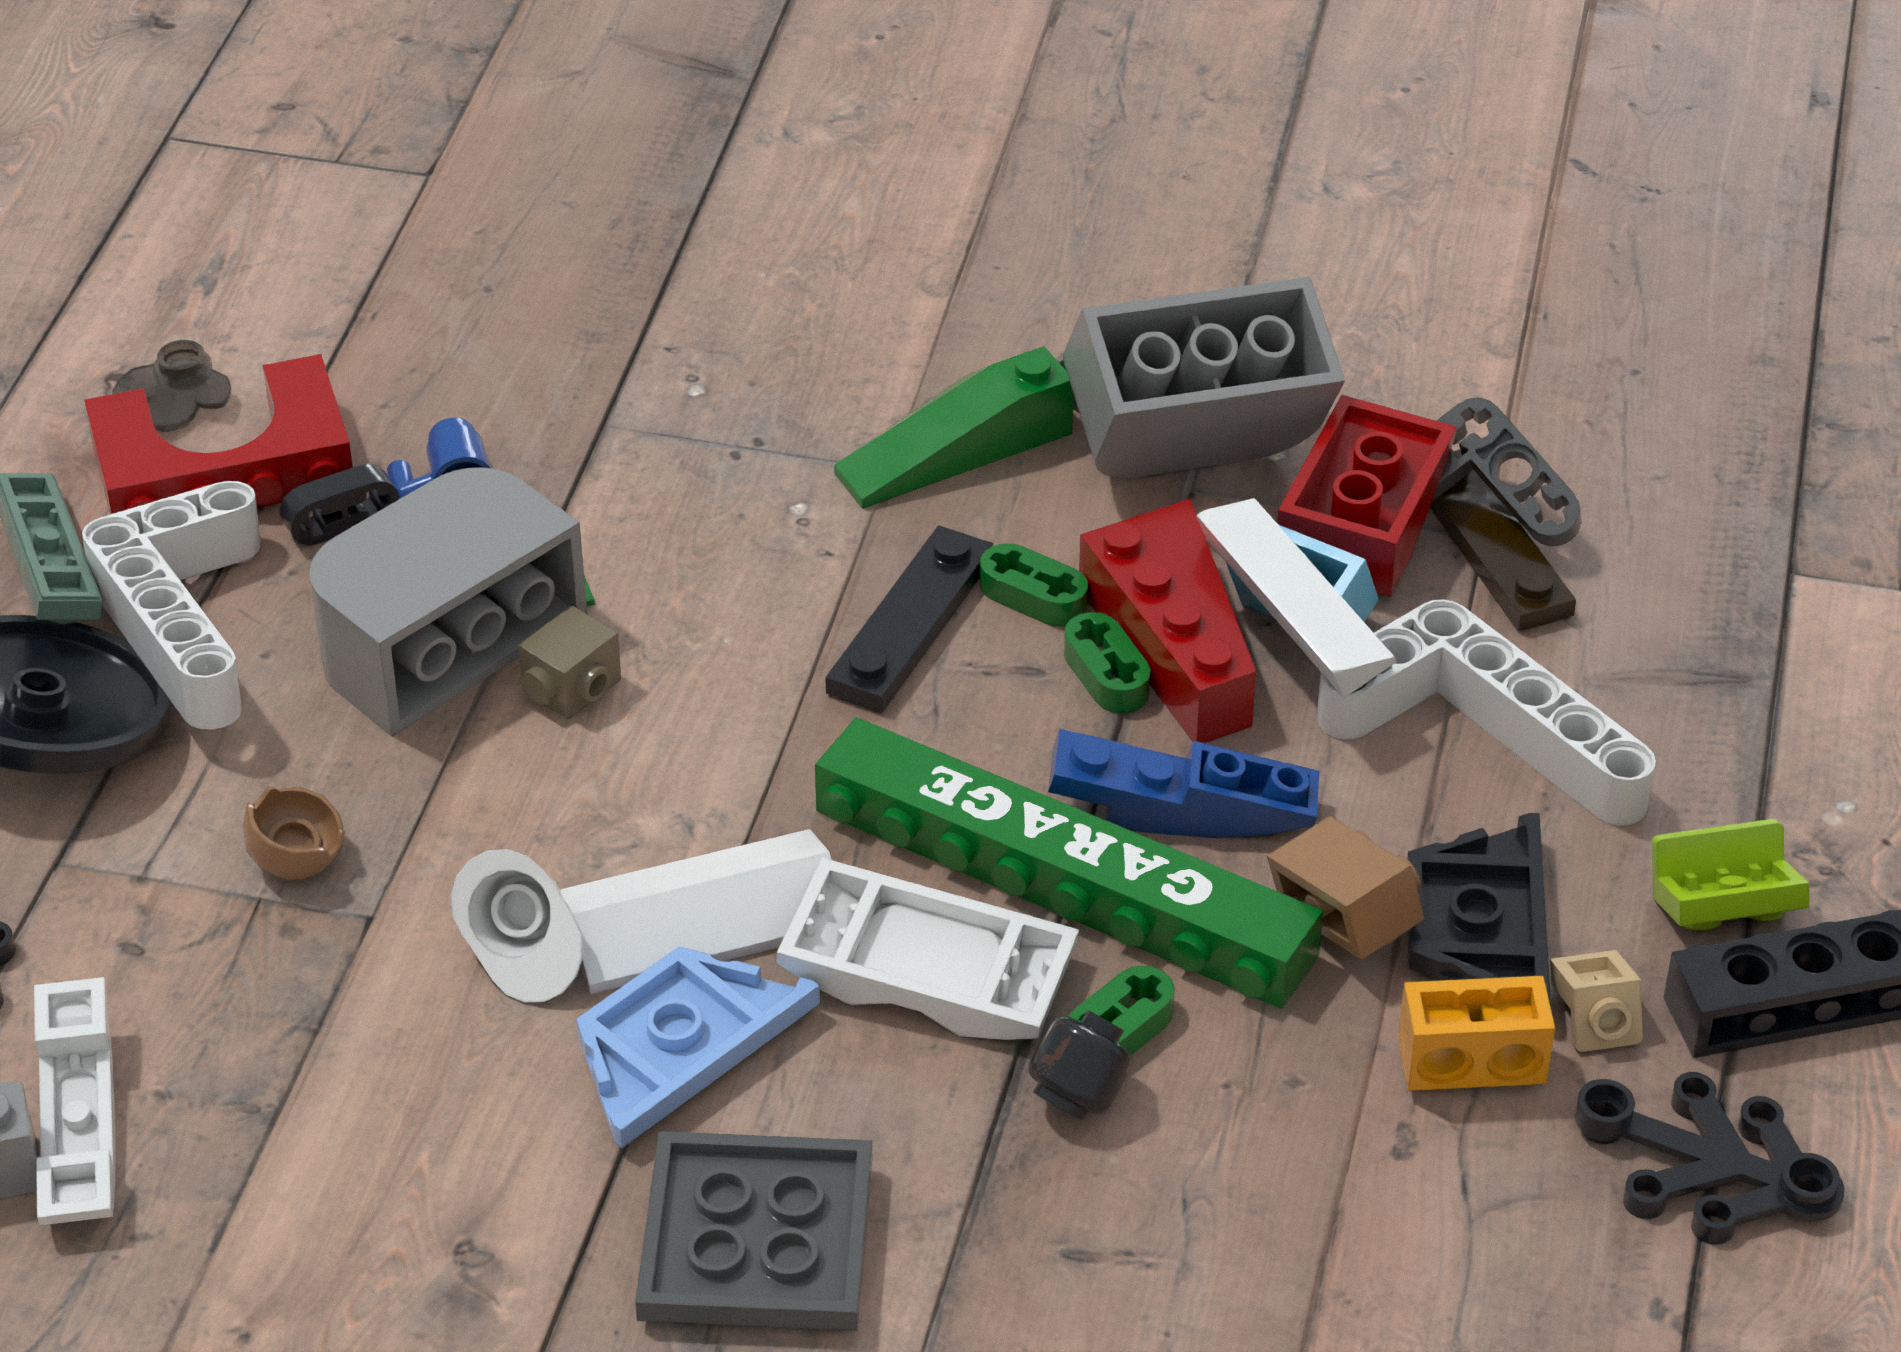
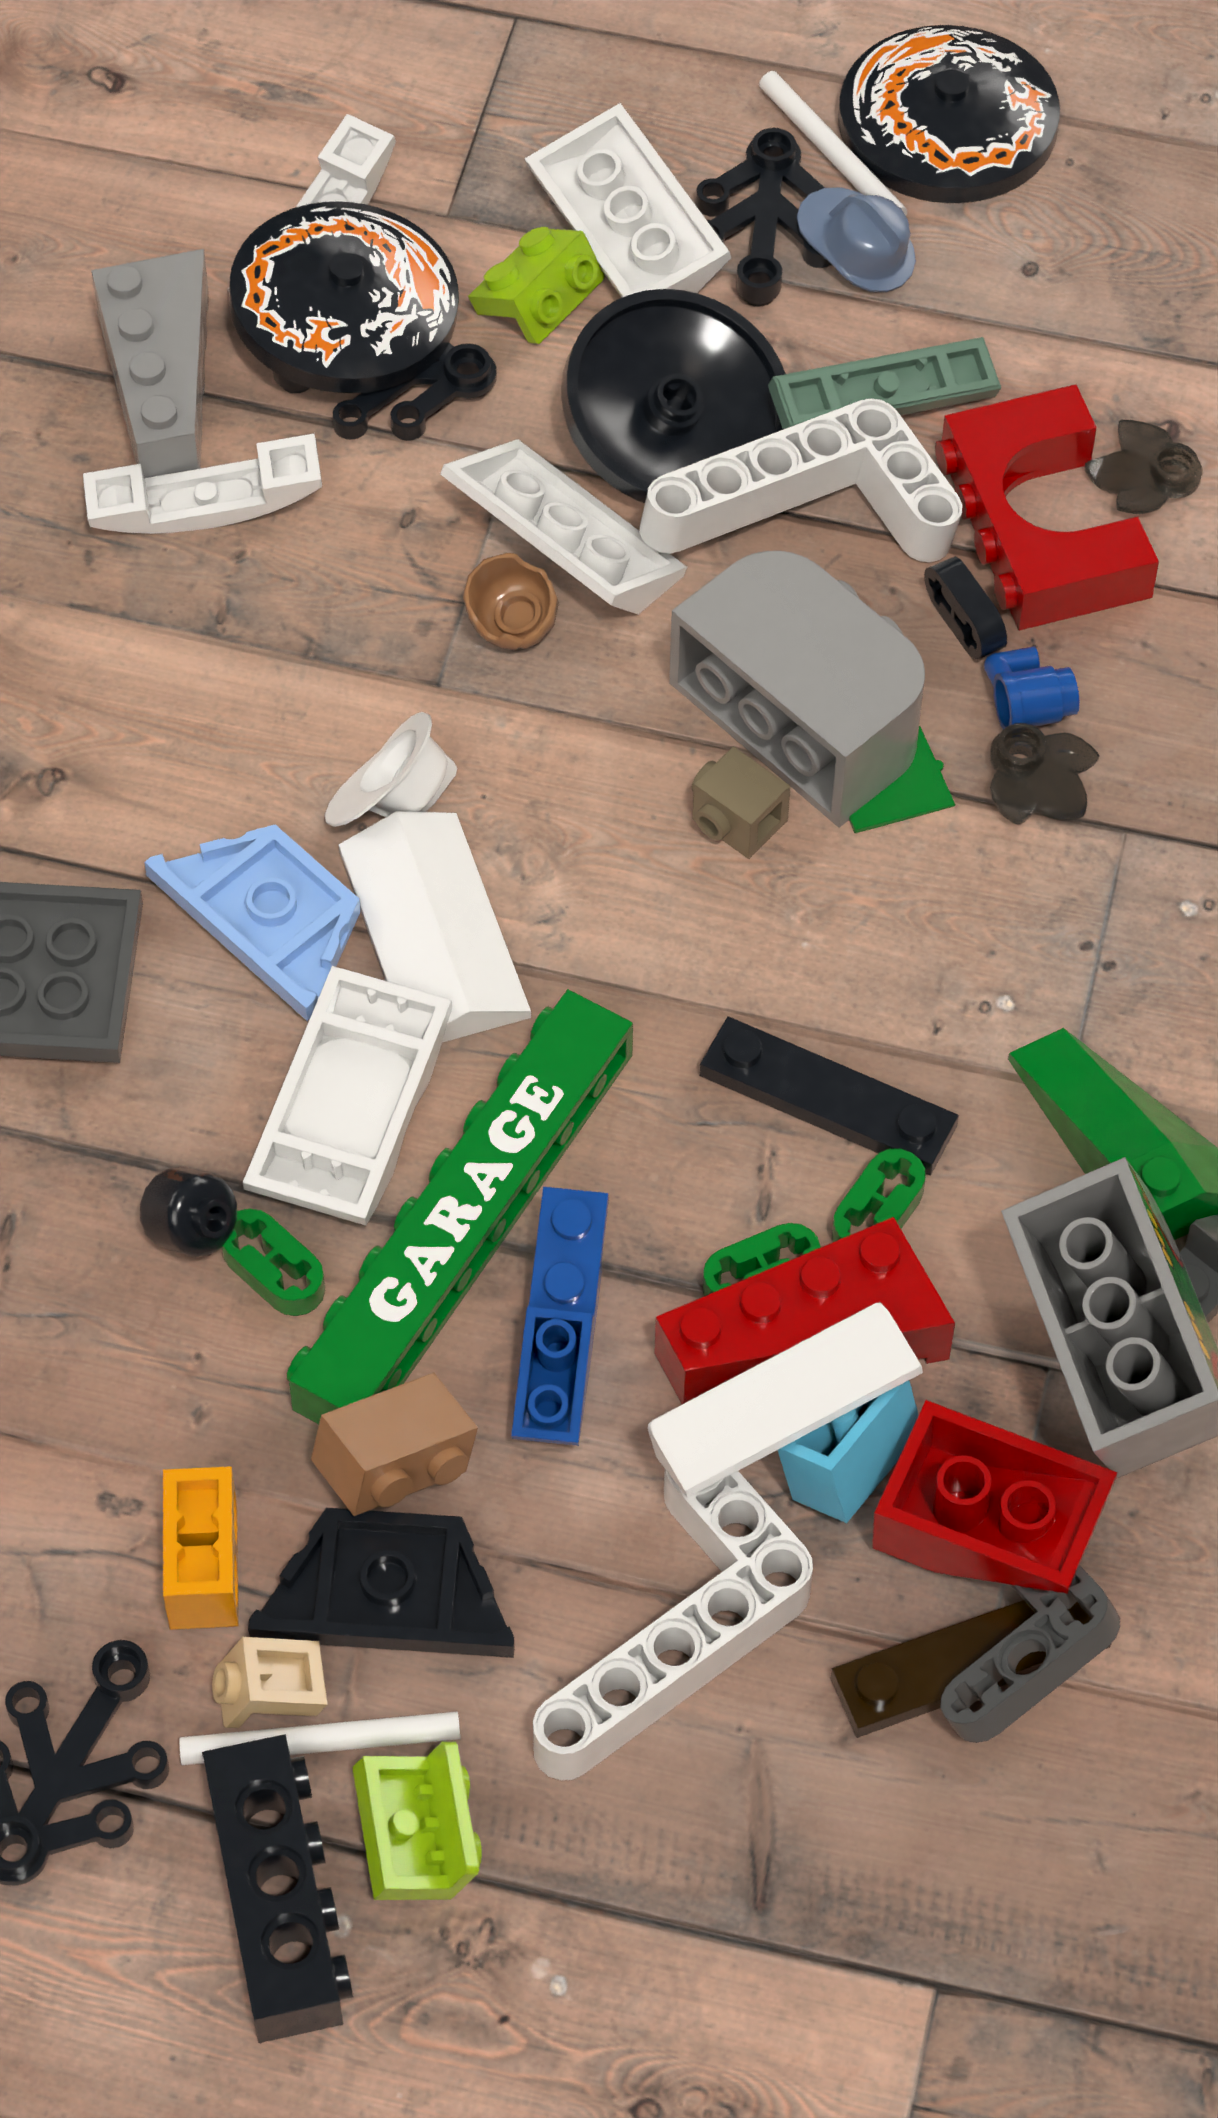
camera: 90 degrees right, 15 degrees up
none -> white bar [179,1711,460,1765]
none -> white slope [440,439,687,615]
none -> clear smoke plate [990,723,1100,825]

